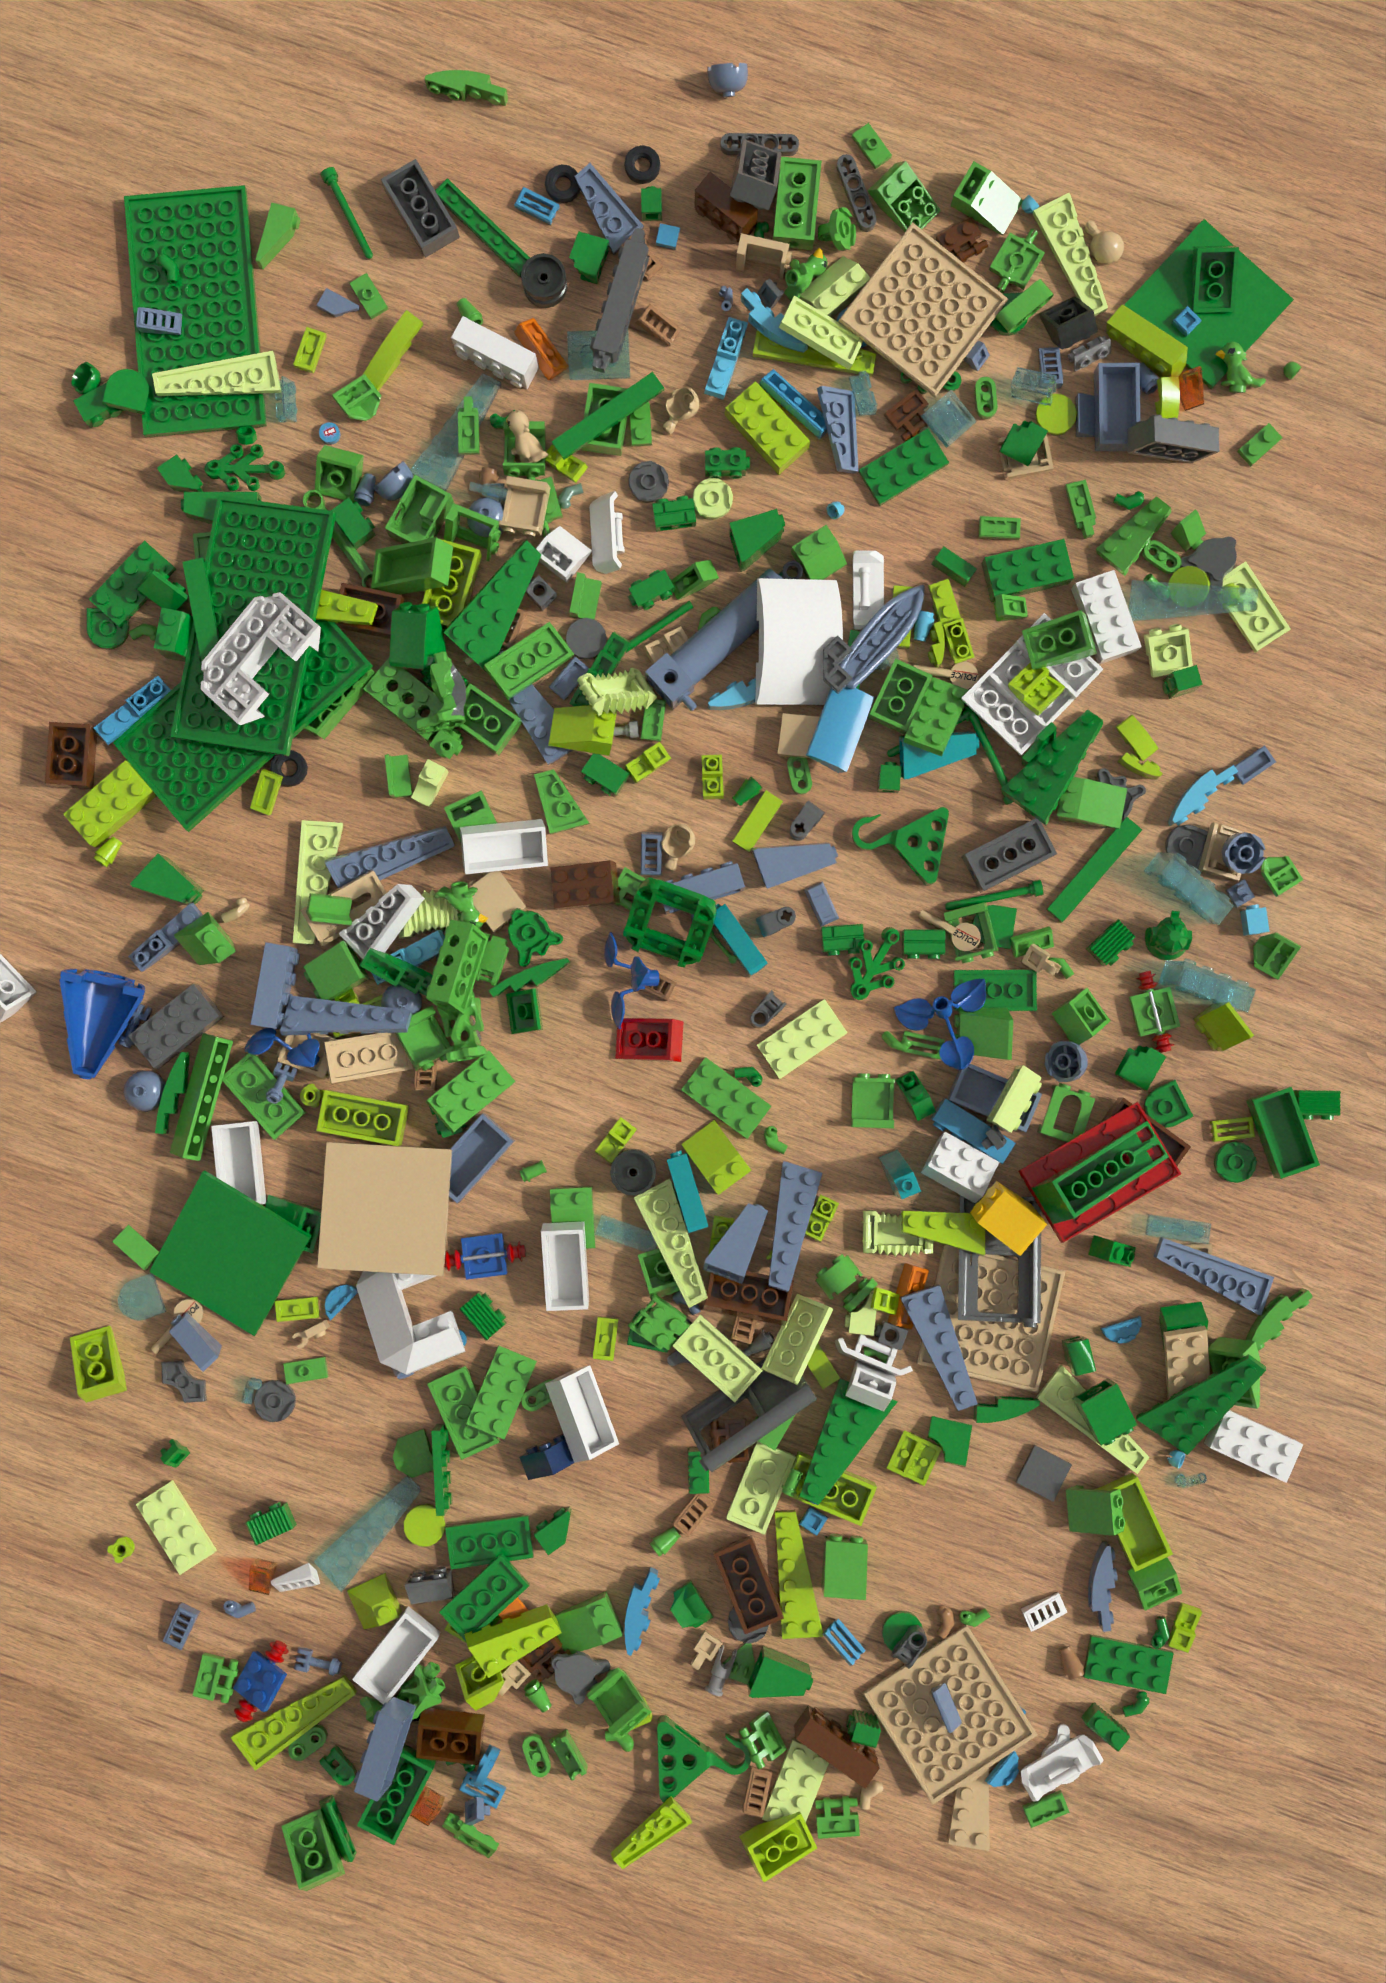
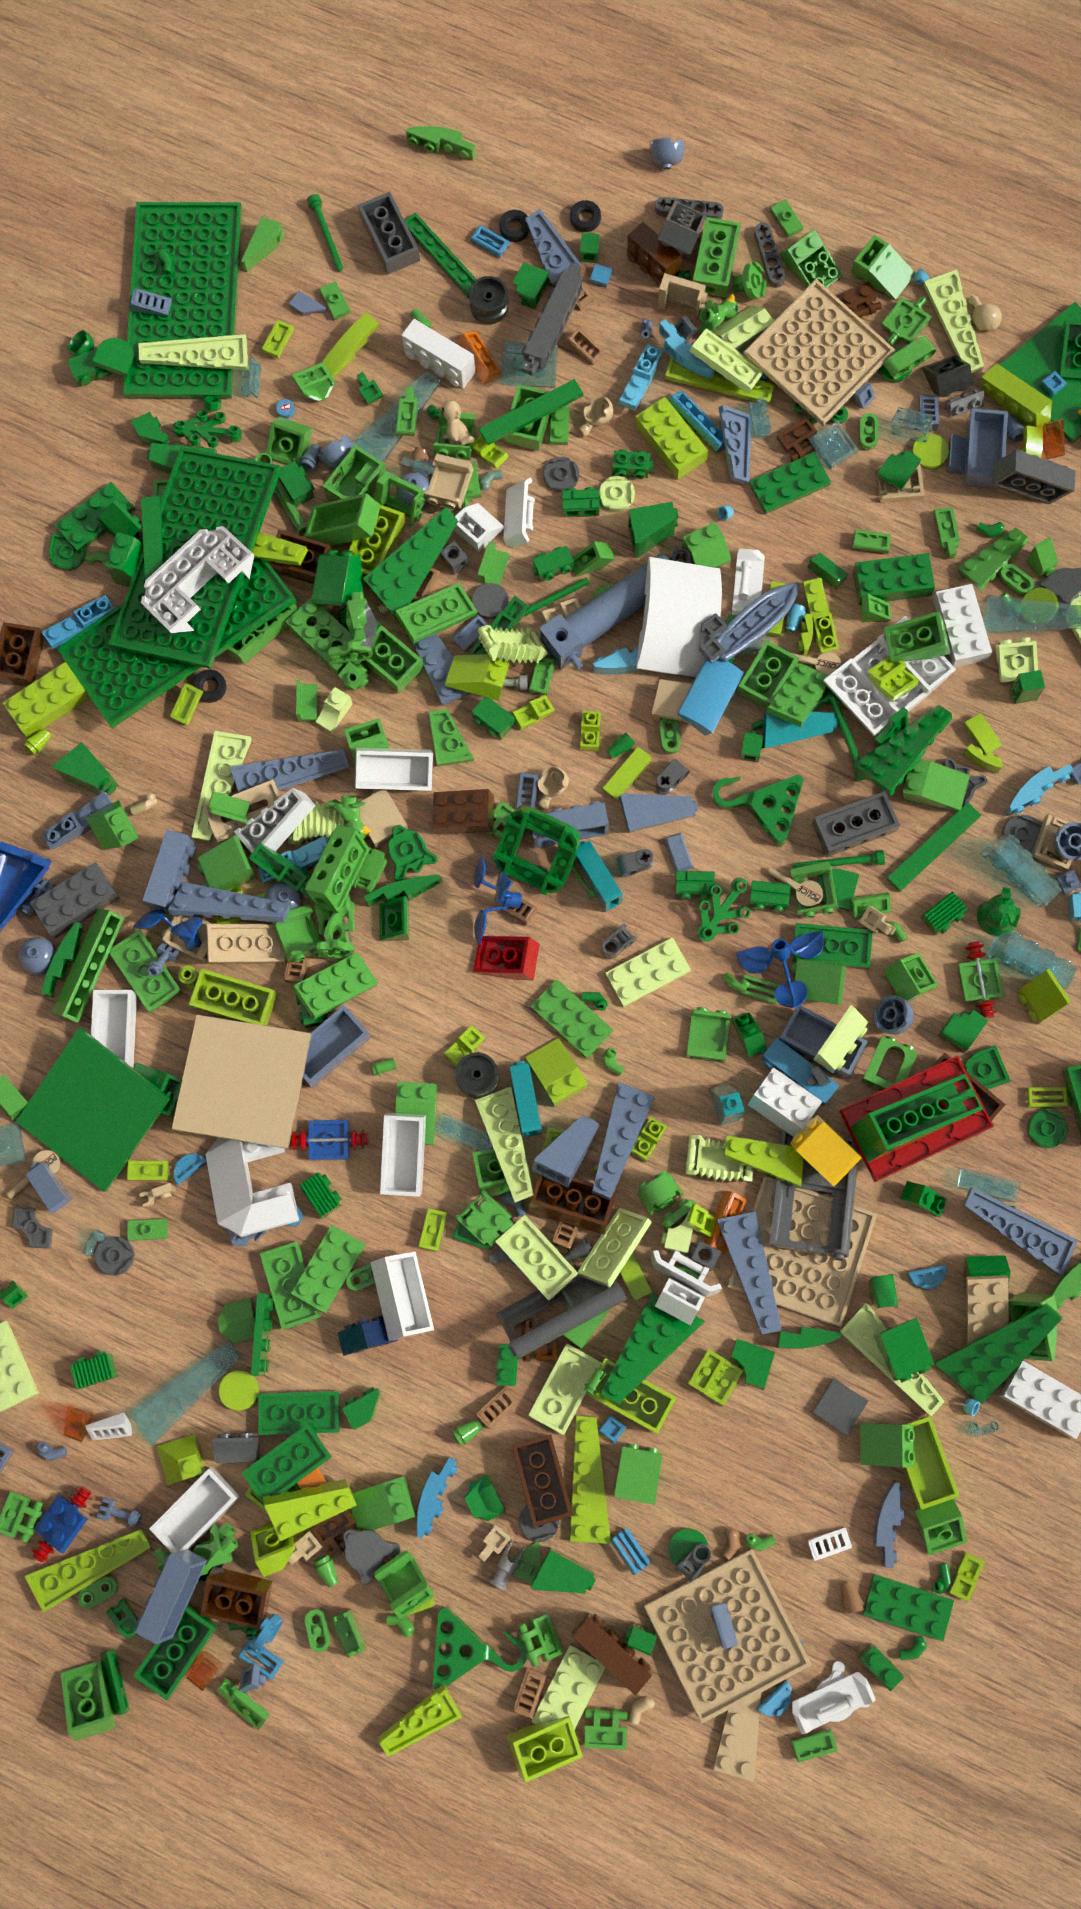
camera: 15 degrees right, 10 degrees down
none -> green plate [356,372,383,406]

